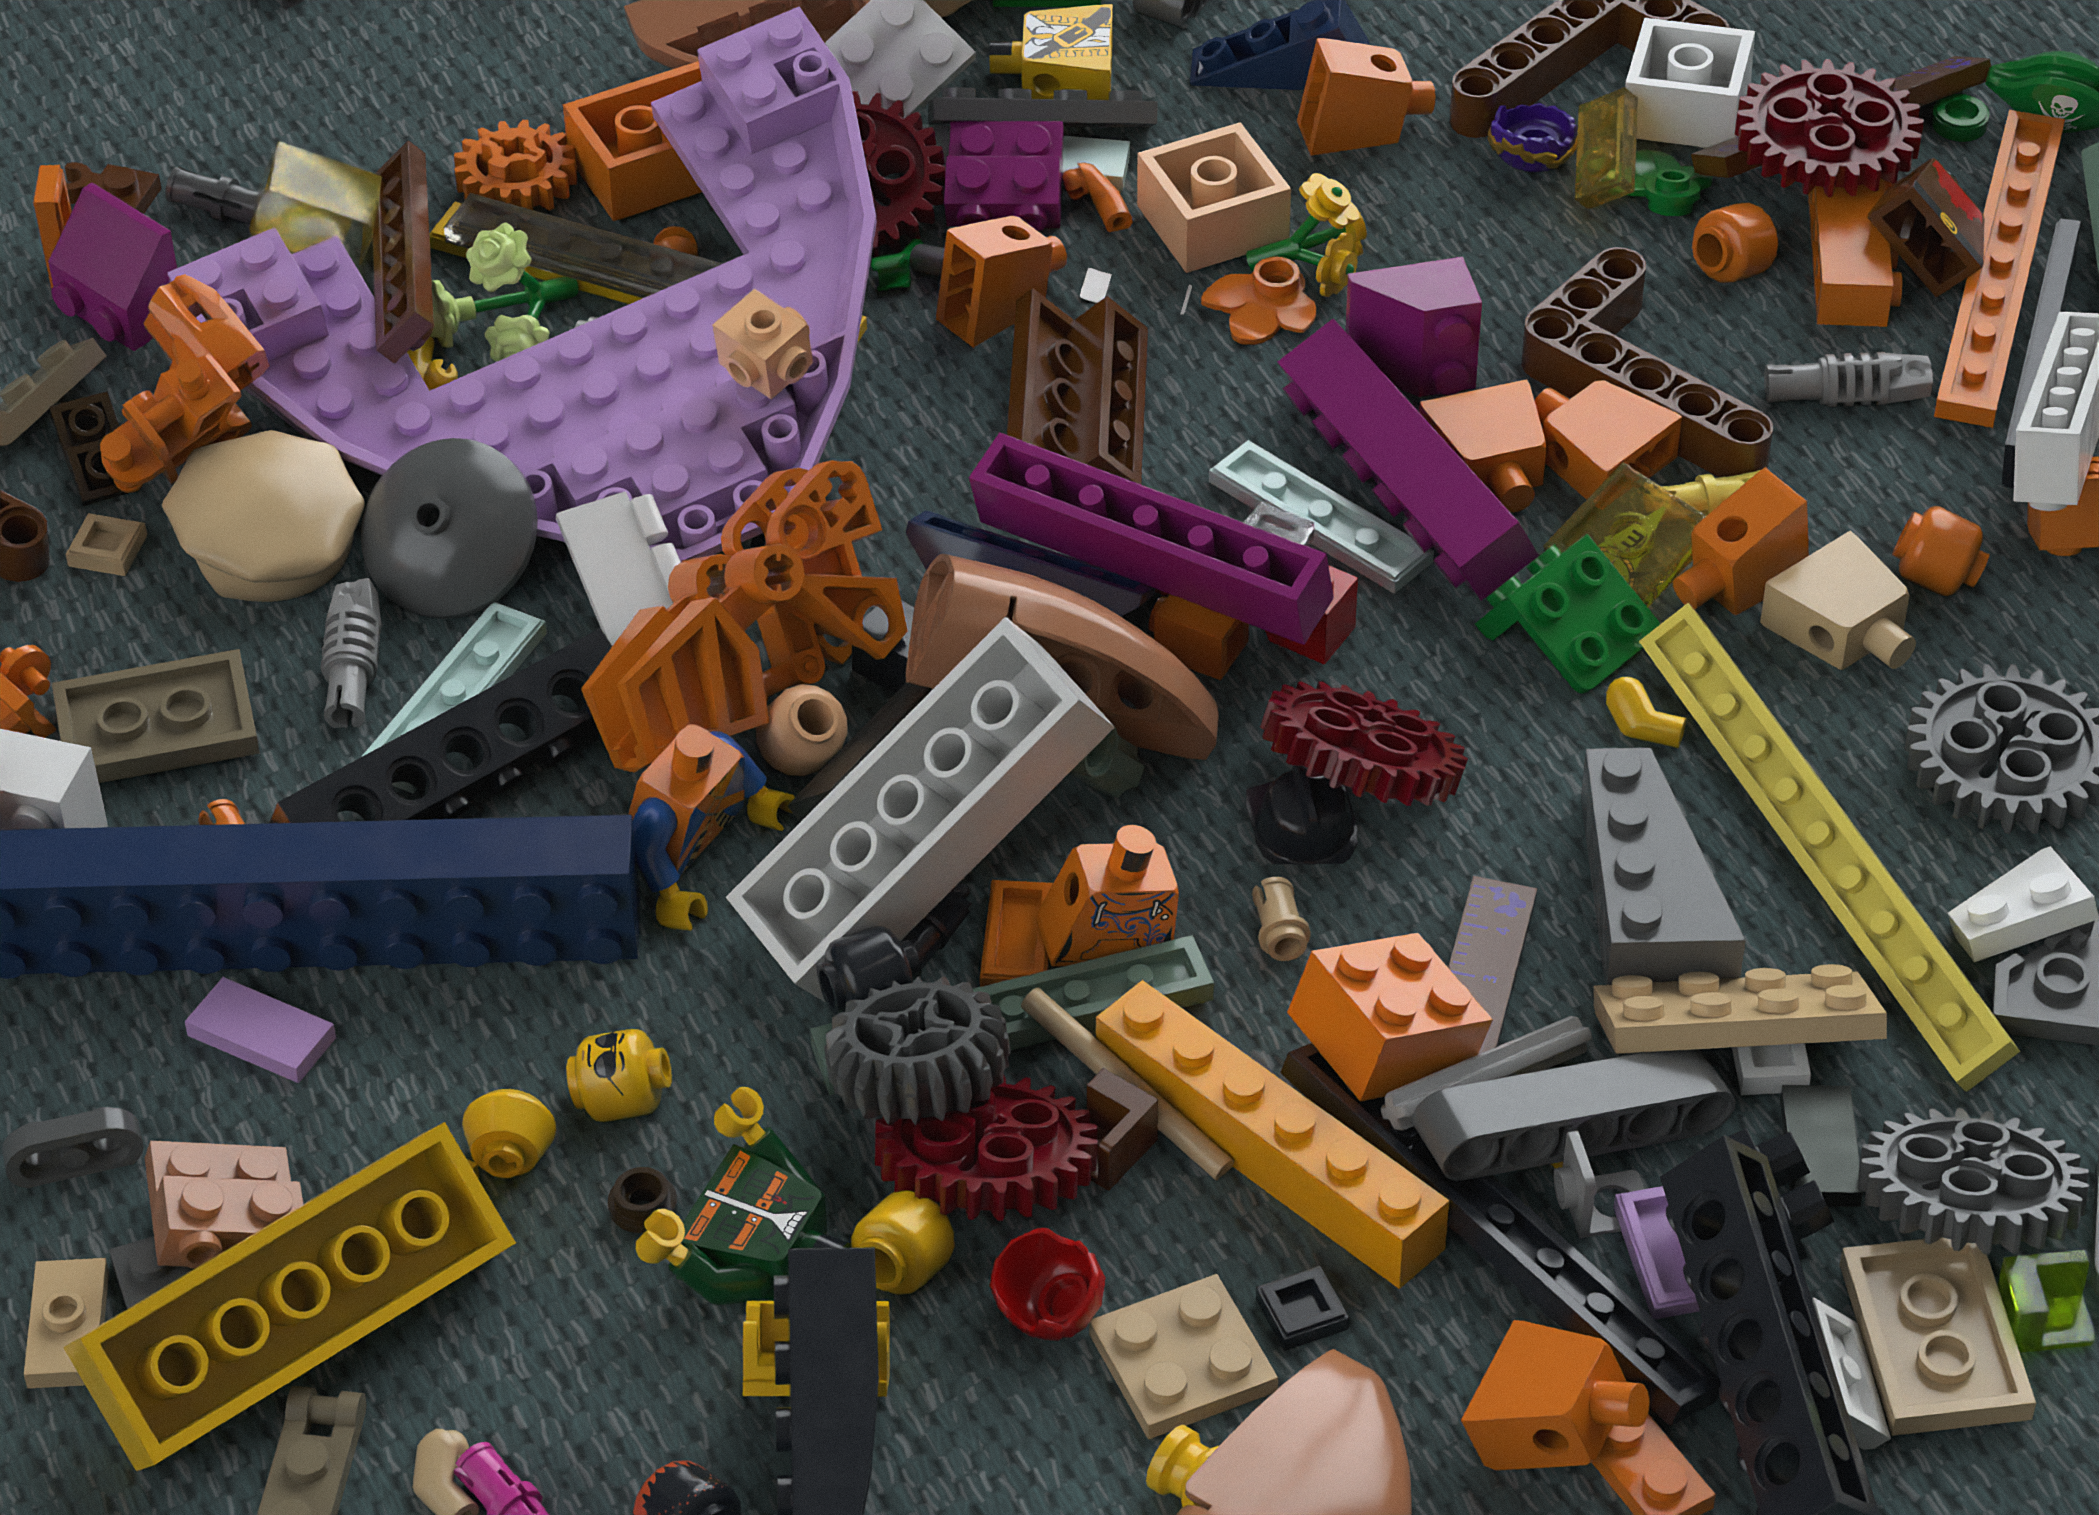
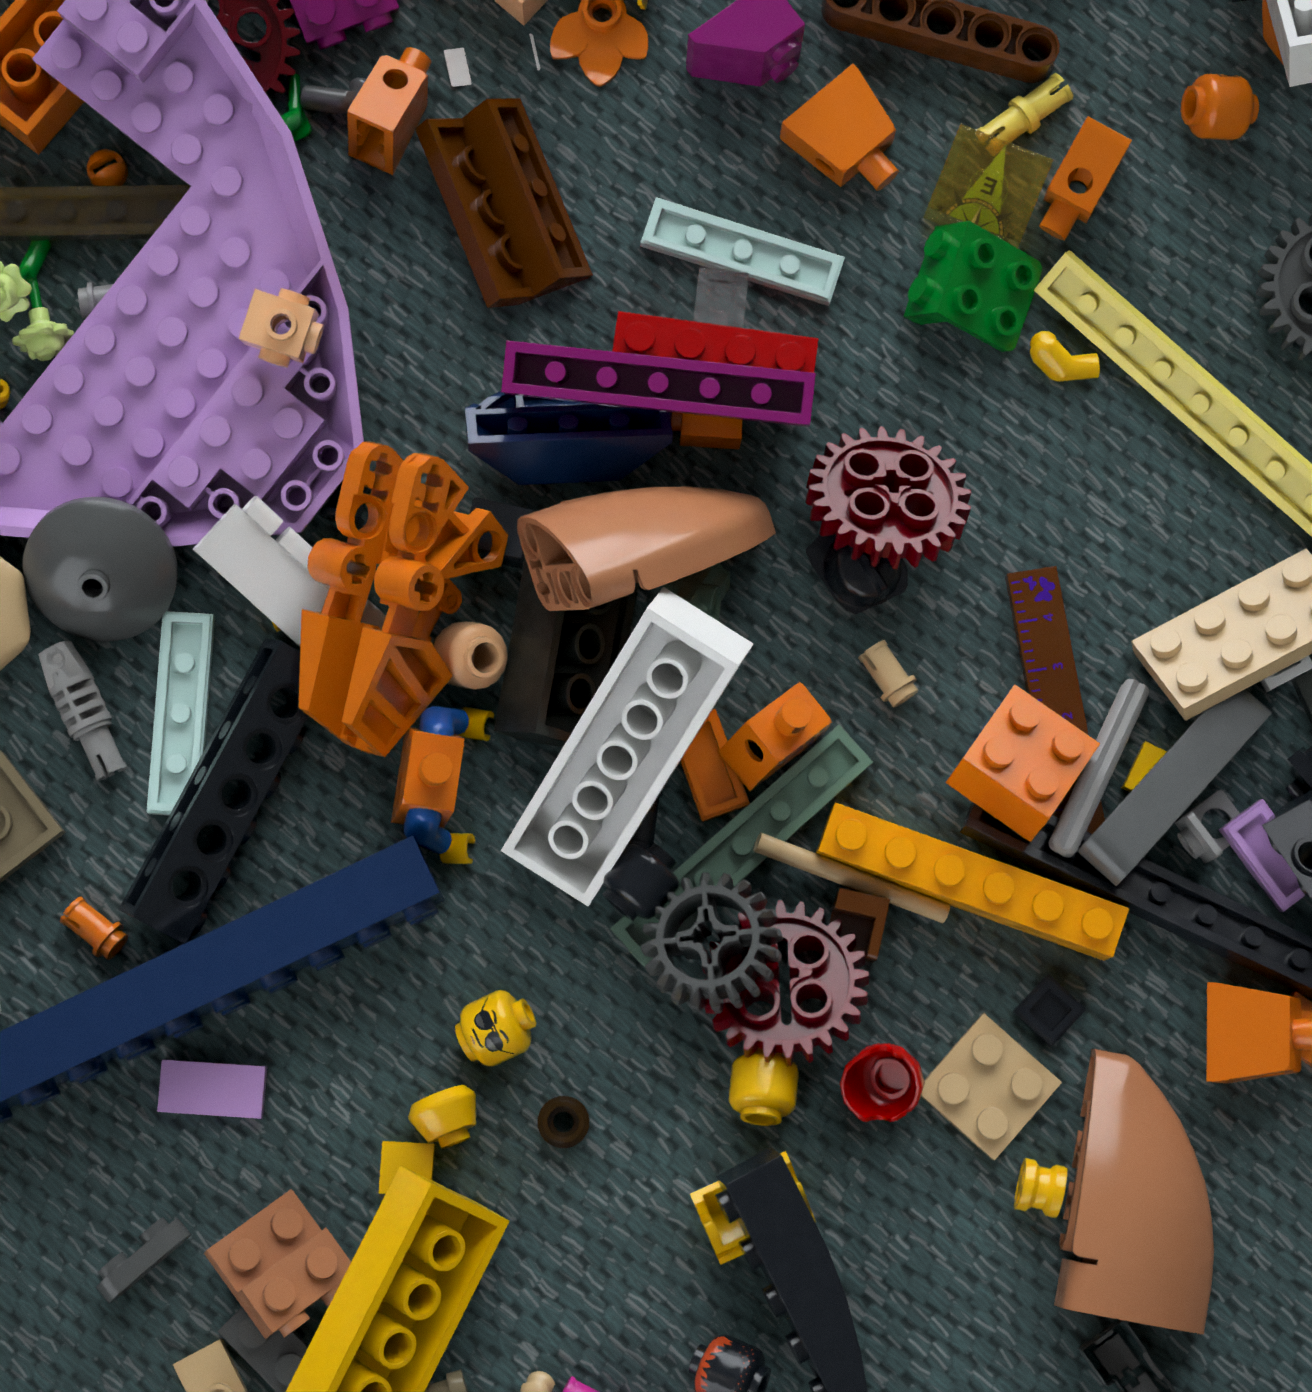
camera: 30 degrees left, 35 degrees up
torso [636,1087,851,1306] -> none
magenta brick [1277,318,1540,601] -> none
orange torso [1535,380,1682,512] -> none
wedge [1581,748,1746,985] -> none
tan torso [1760,531,1916,670] -> none

